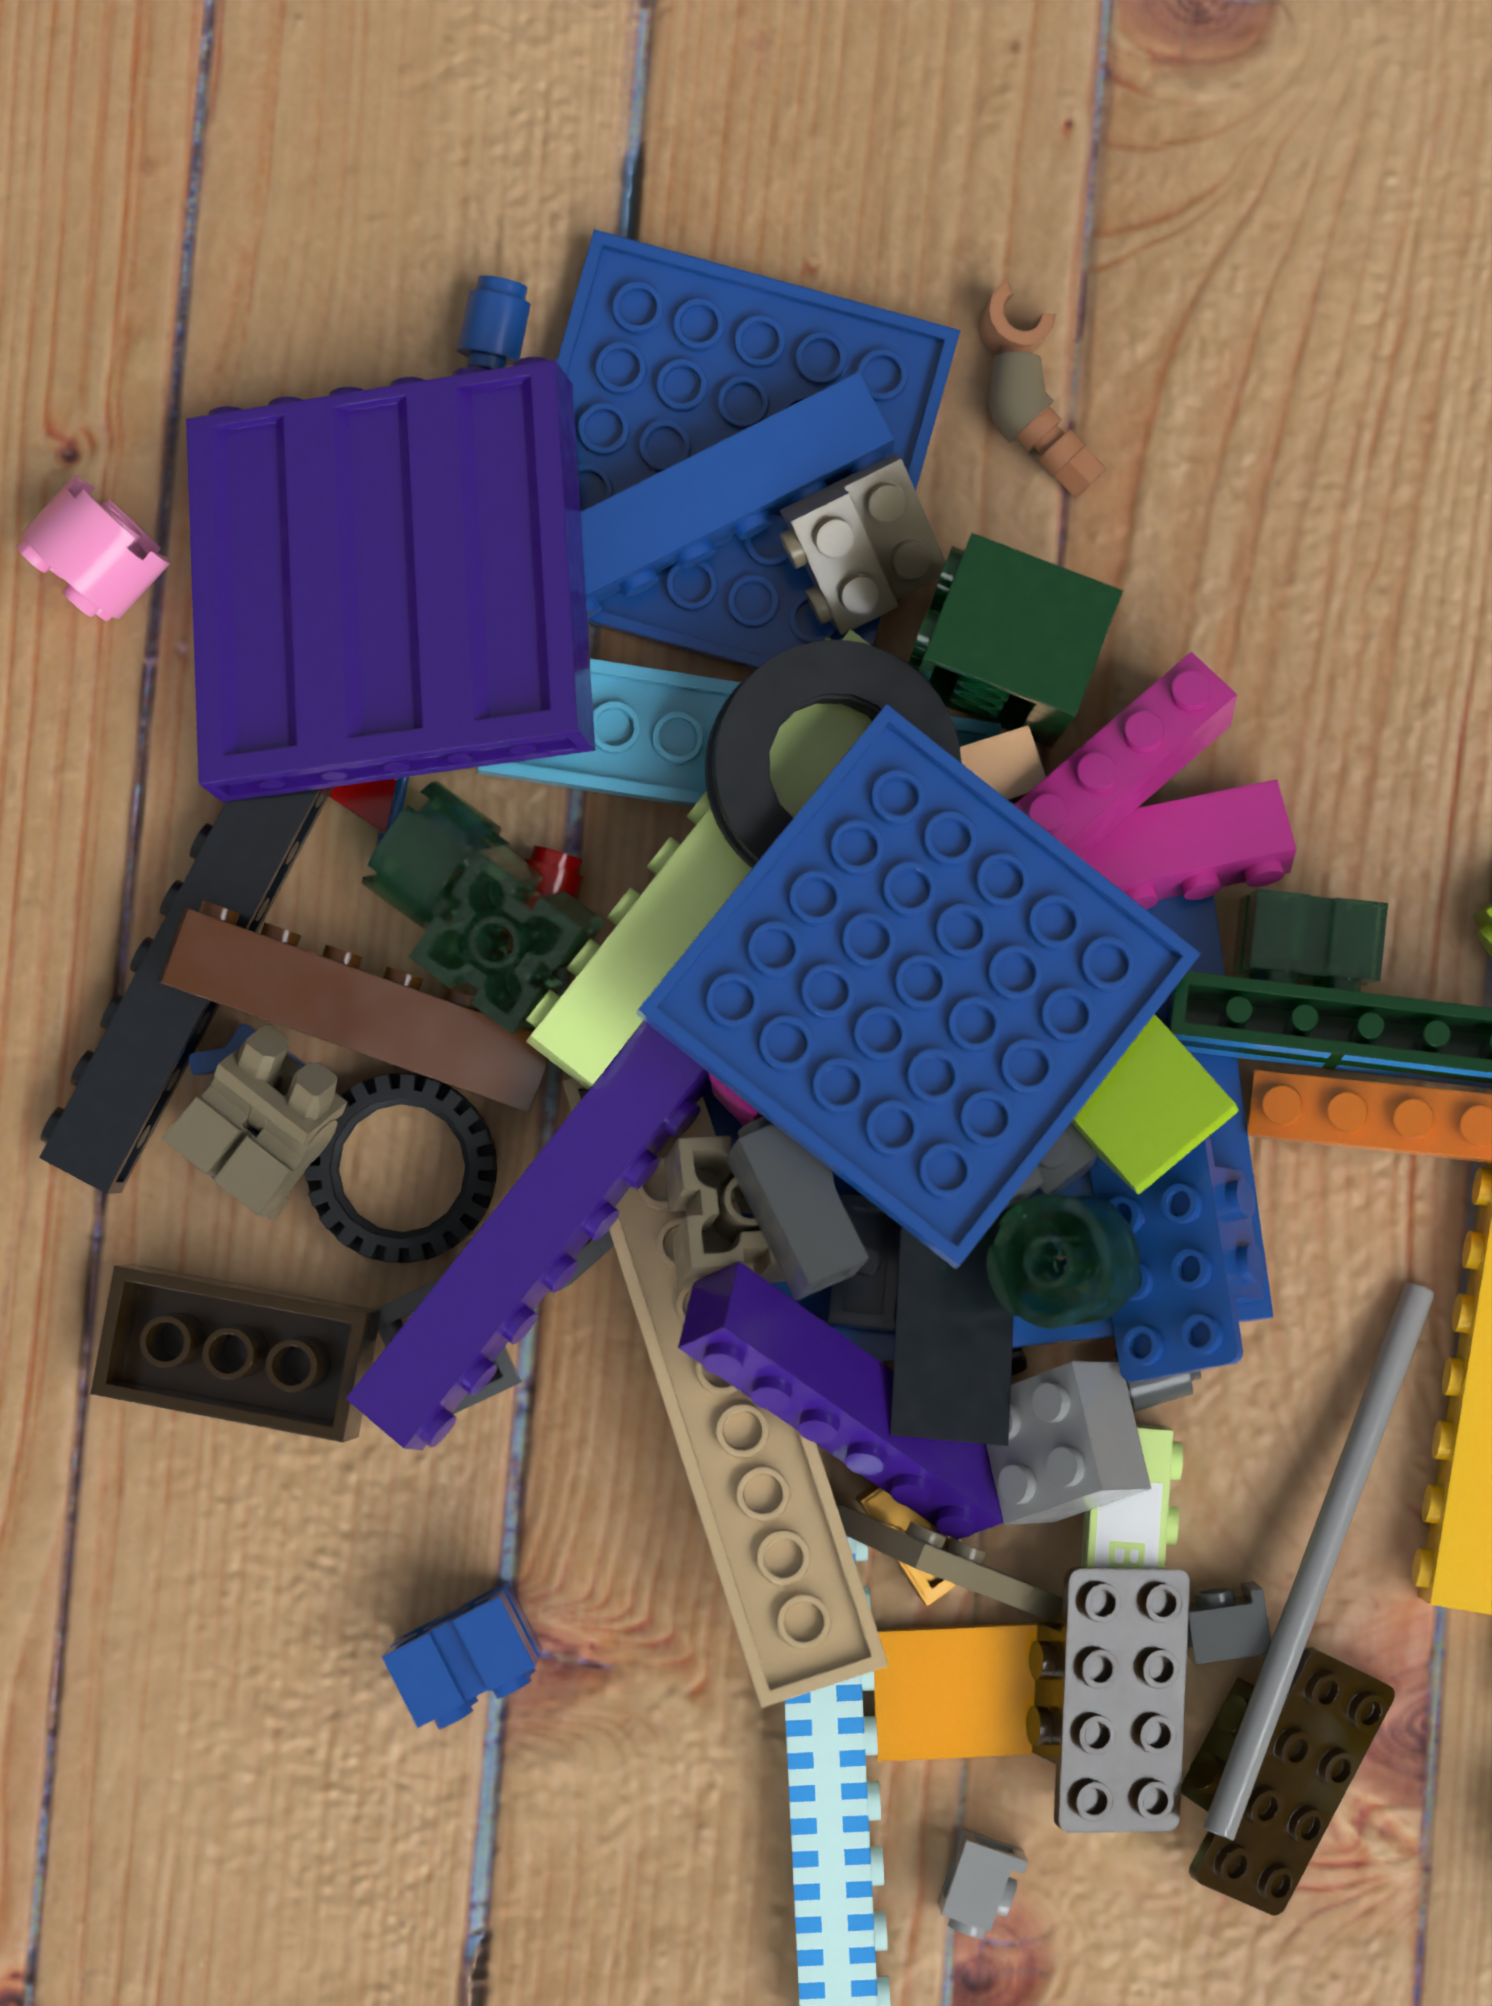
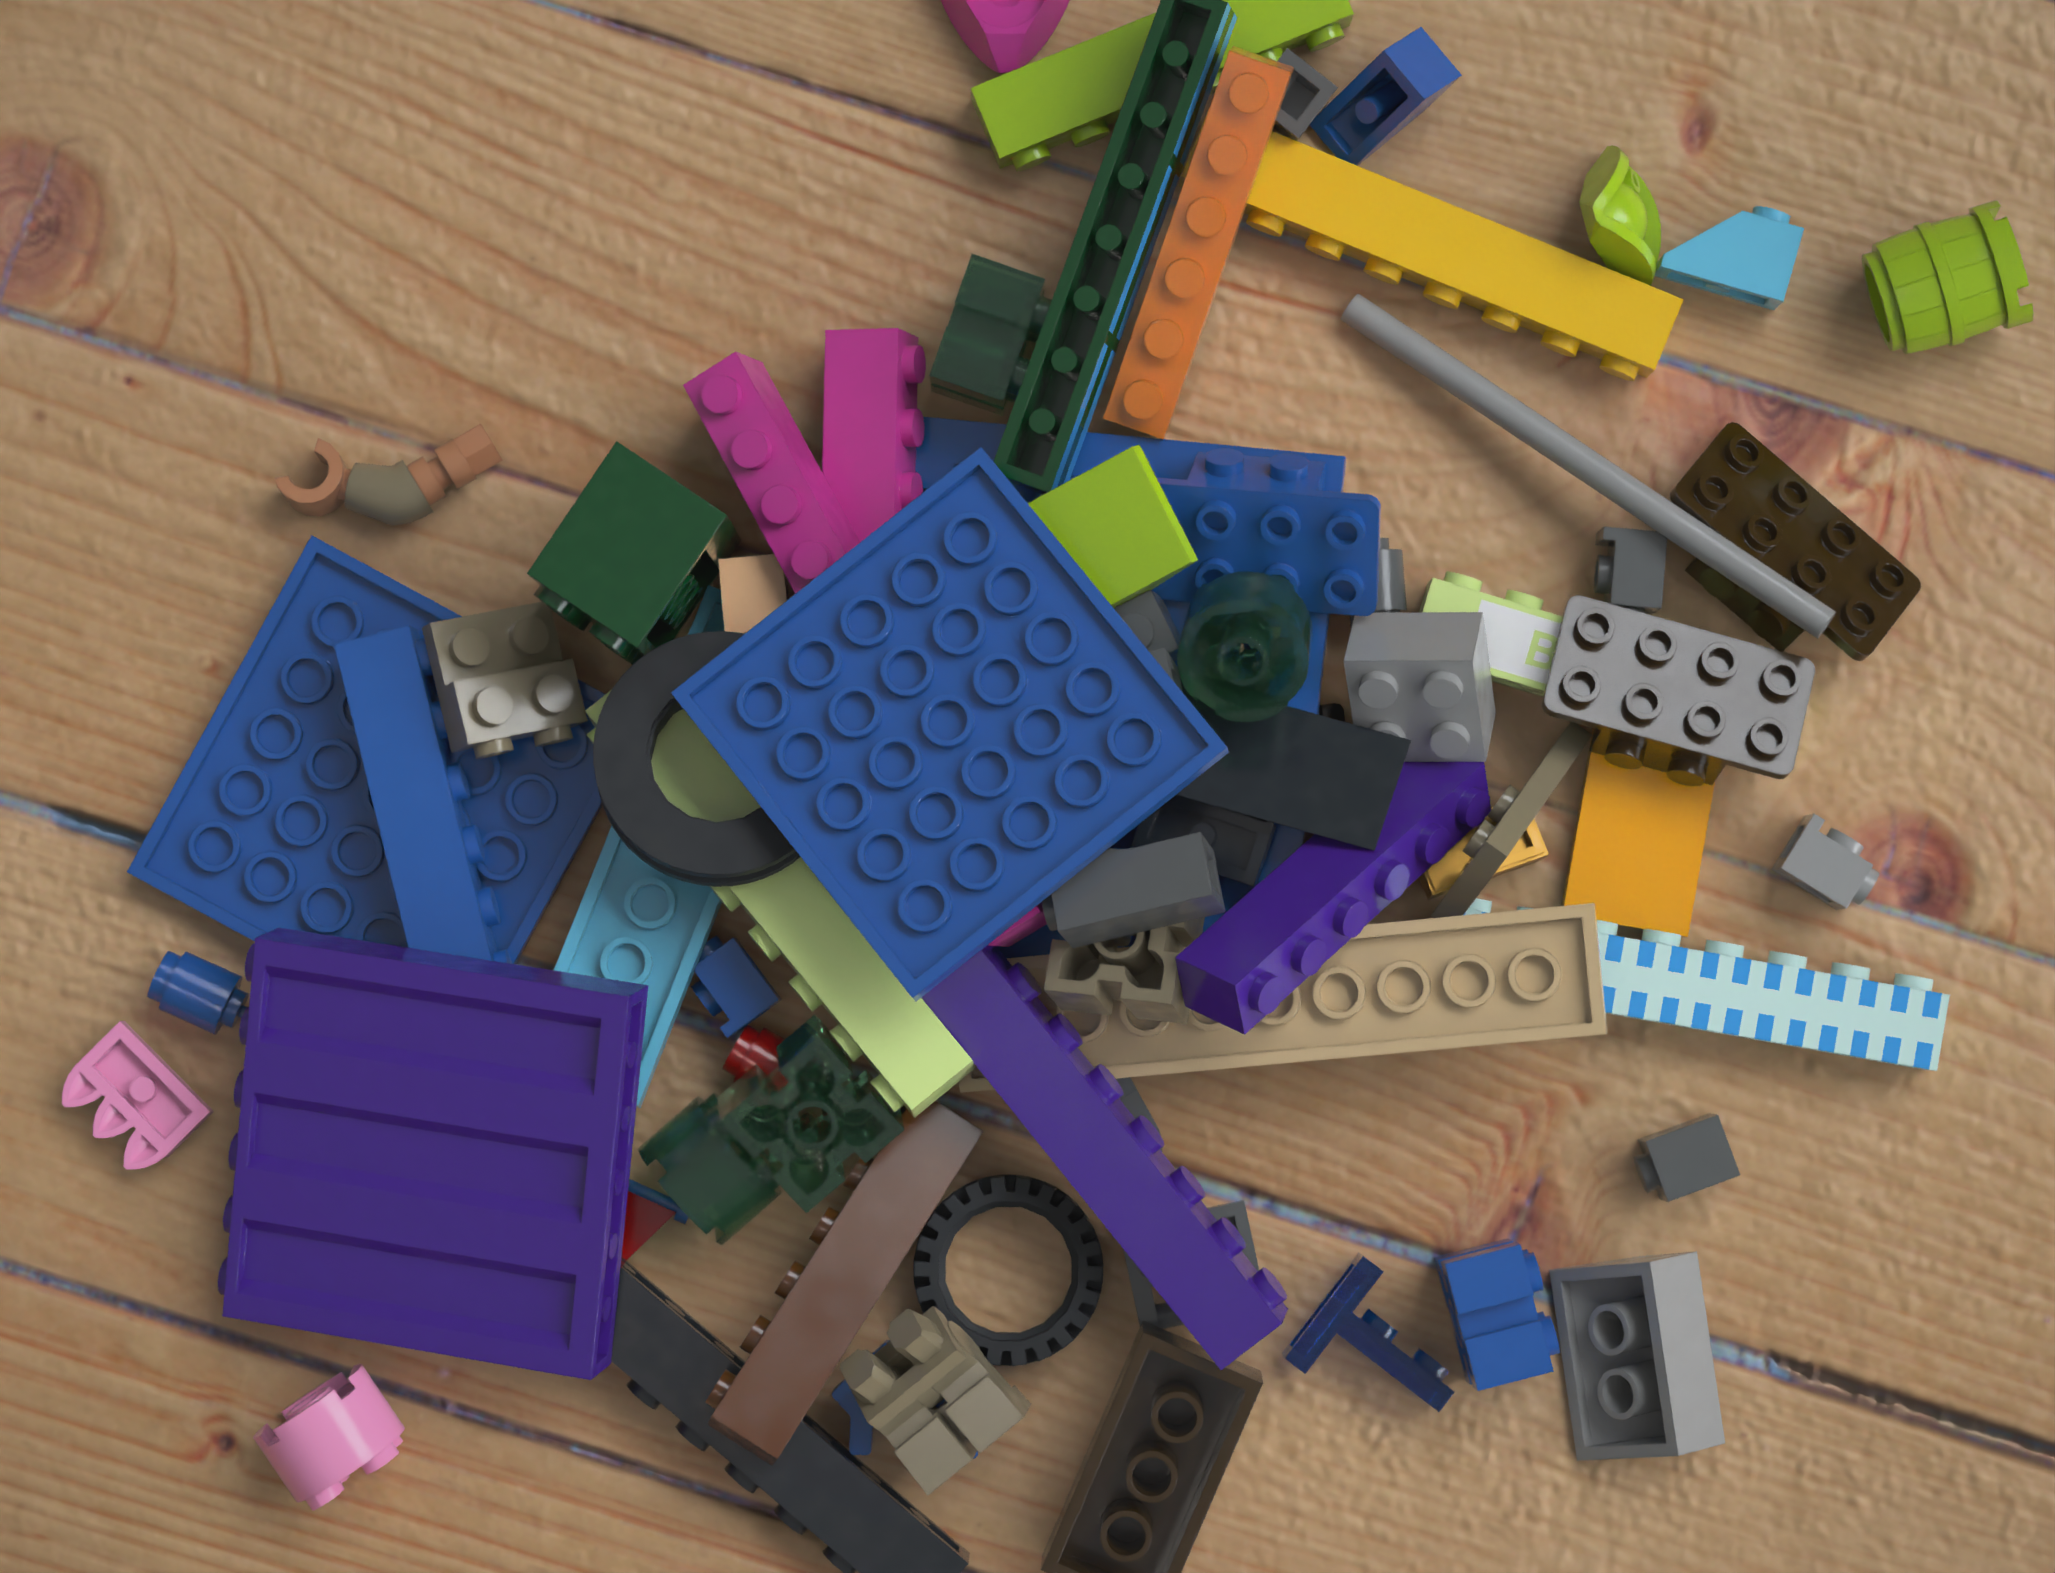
camera: 80 degrees left, 0 degrees up
none -> bright pink plate [62,1021,214,1170]
none -> blue brick [691,935,782,1038]
none -> clear blue bracket [1282,1253,1455,1412]
none -> light grey slope [1549,1251,1725,1461]
none -> dark grey brick [1634,1113,1740,1202]

